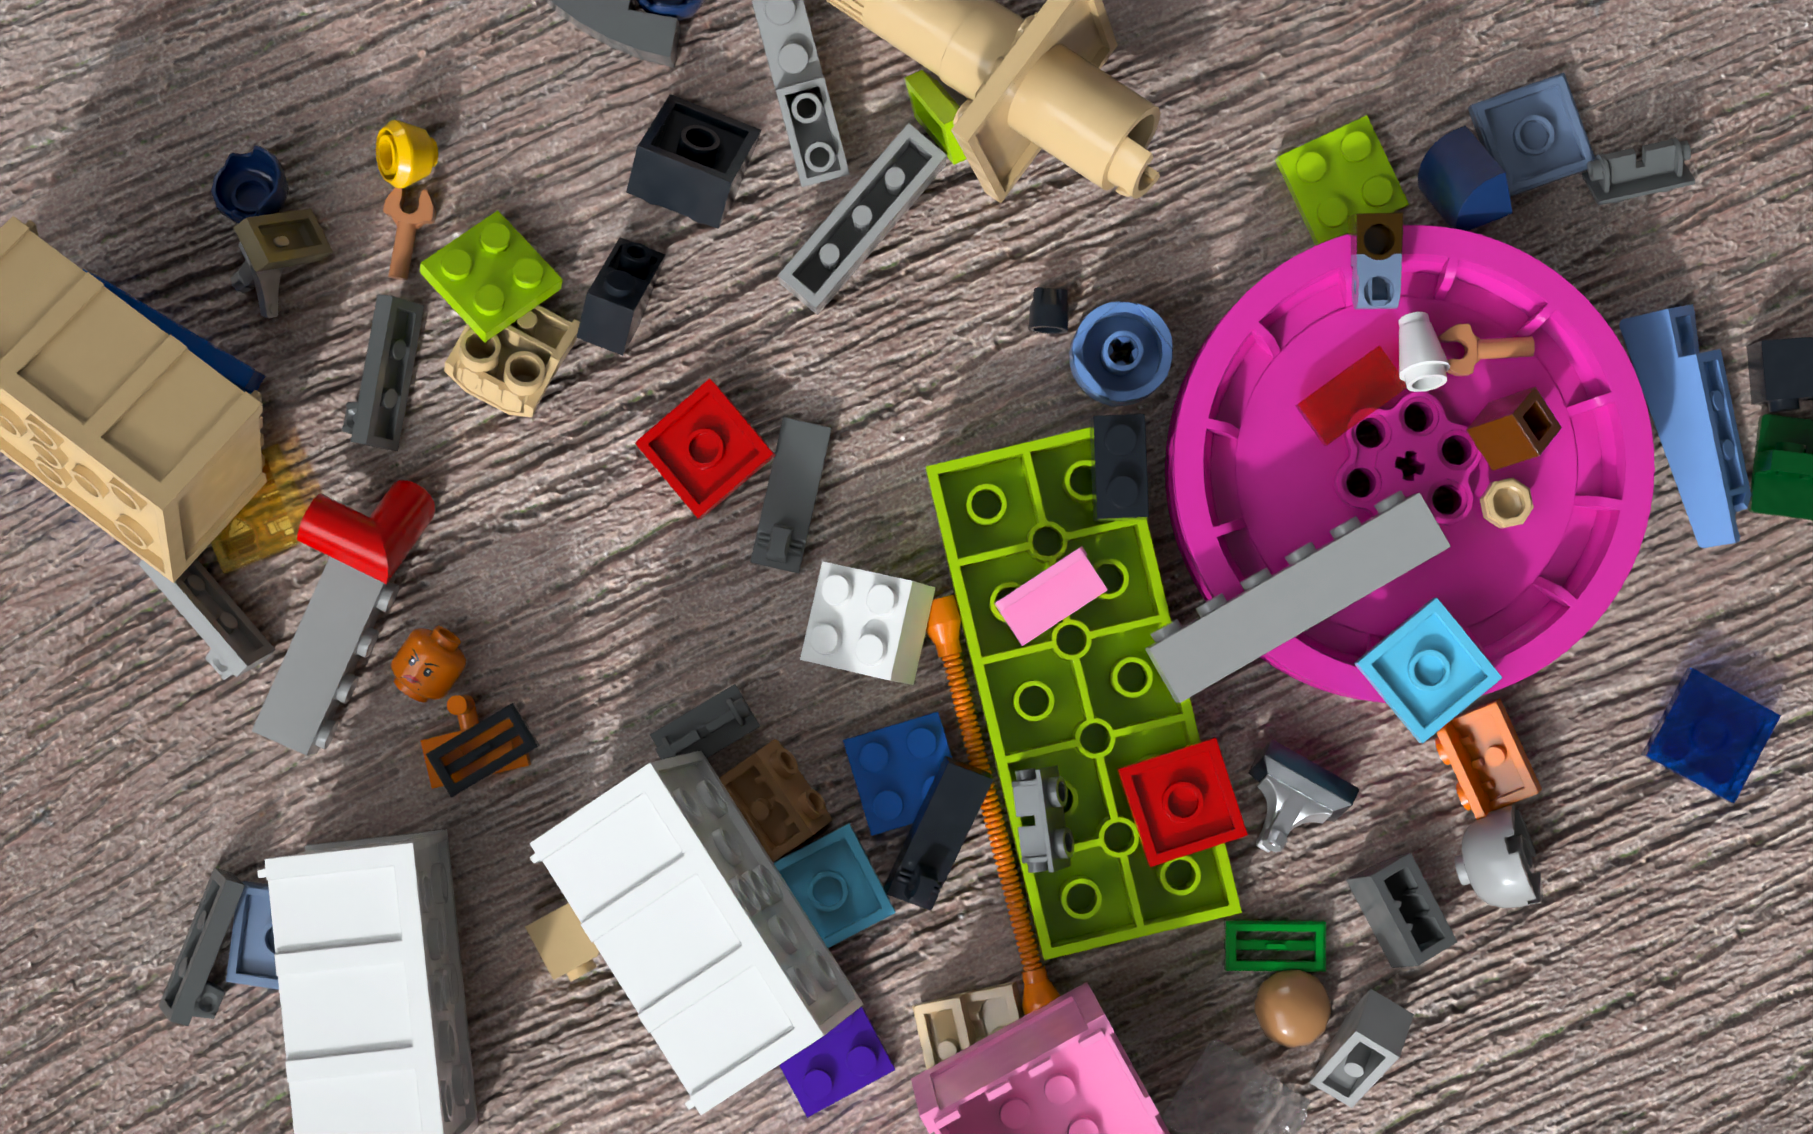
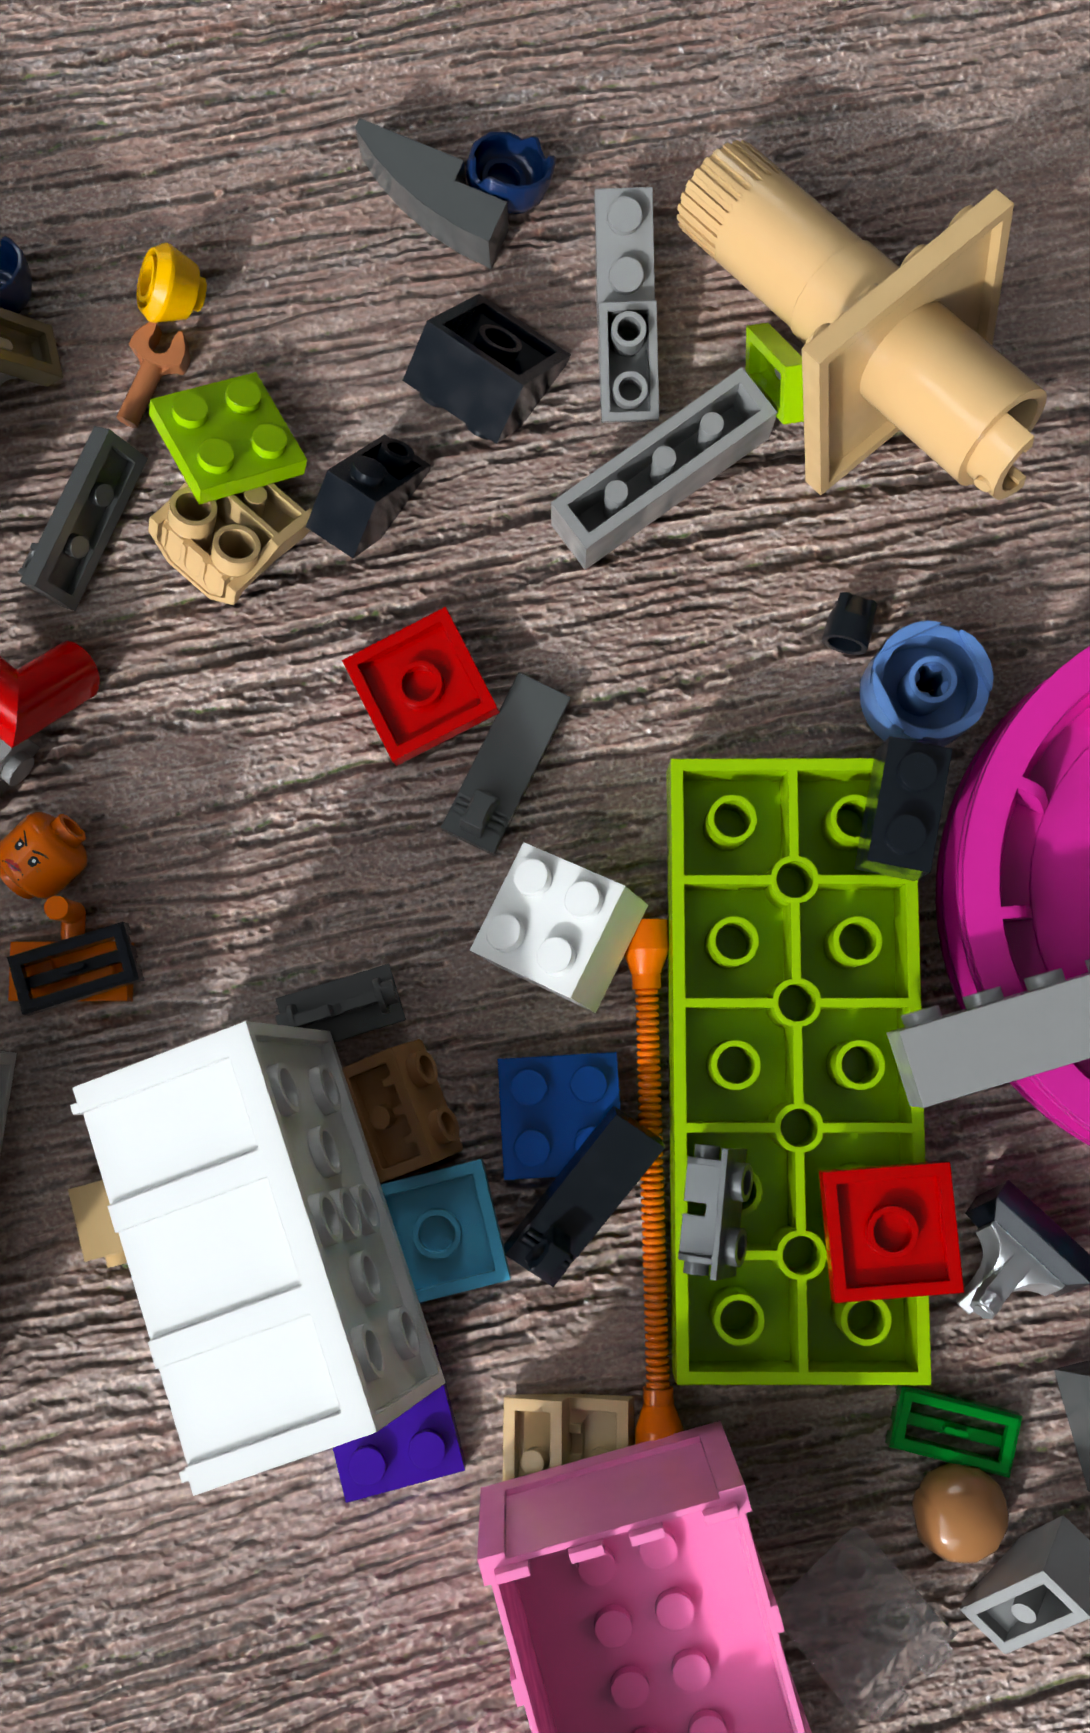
camera: 20 degrees right, 5 degrees down
bright pink panel [994,546,1108,646] -> none

